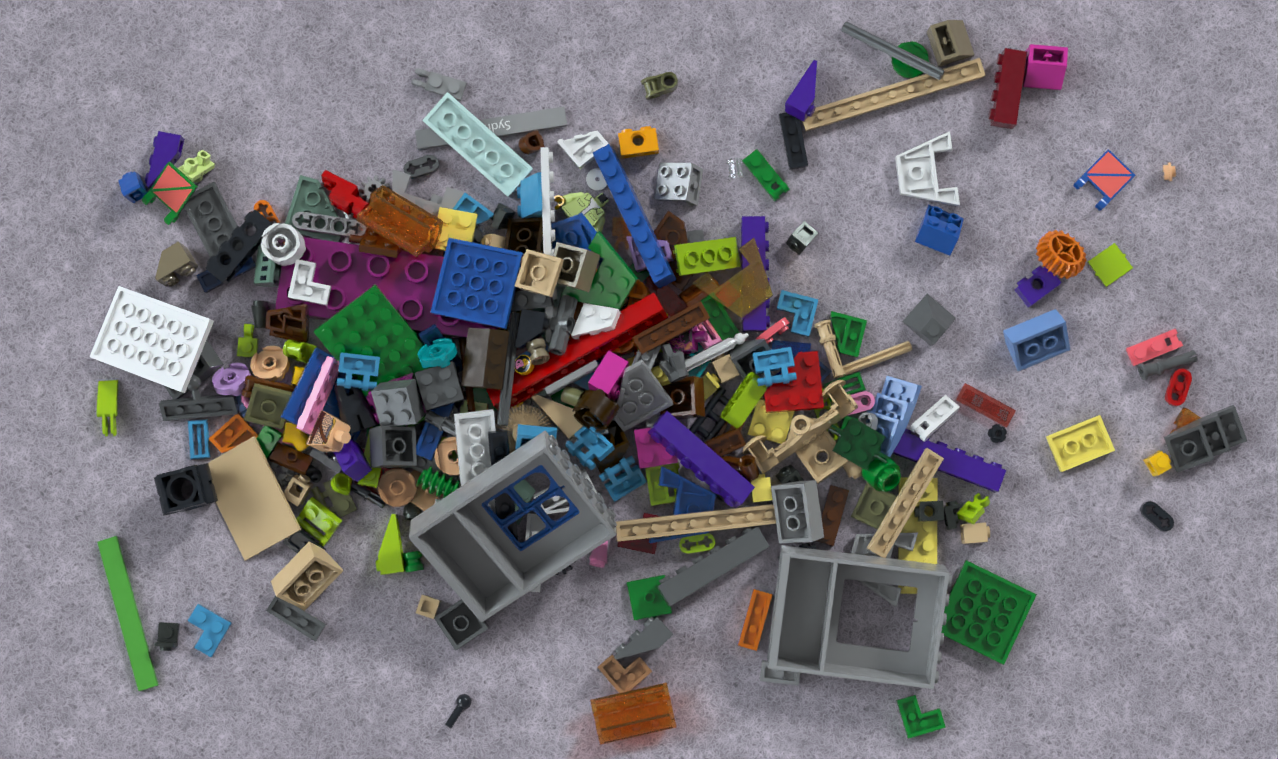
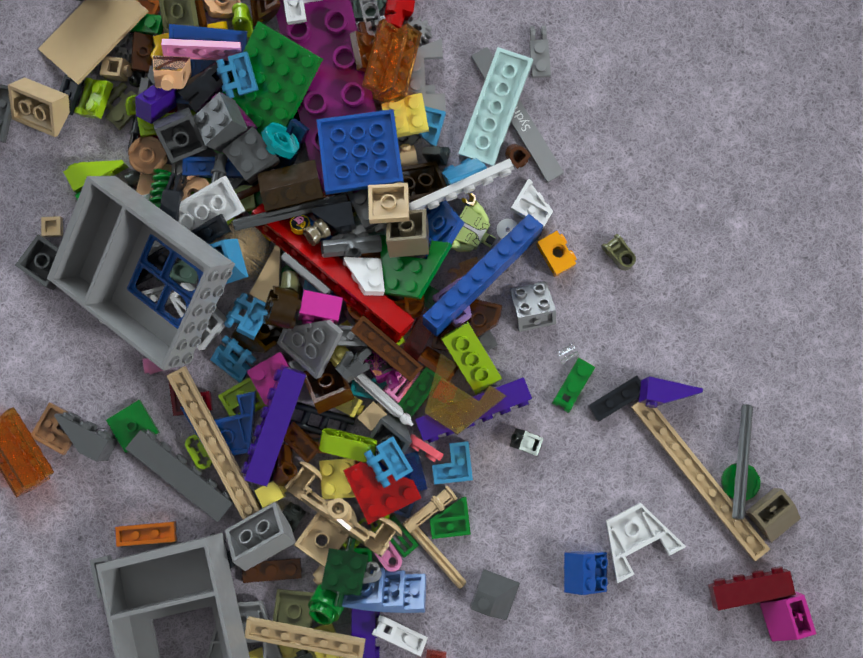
camera: 70 degrees right, 0 degrees up
dark grey beam [403,155,439,179] -> none
none -> black arm [160,173,187,222]

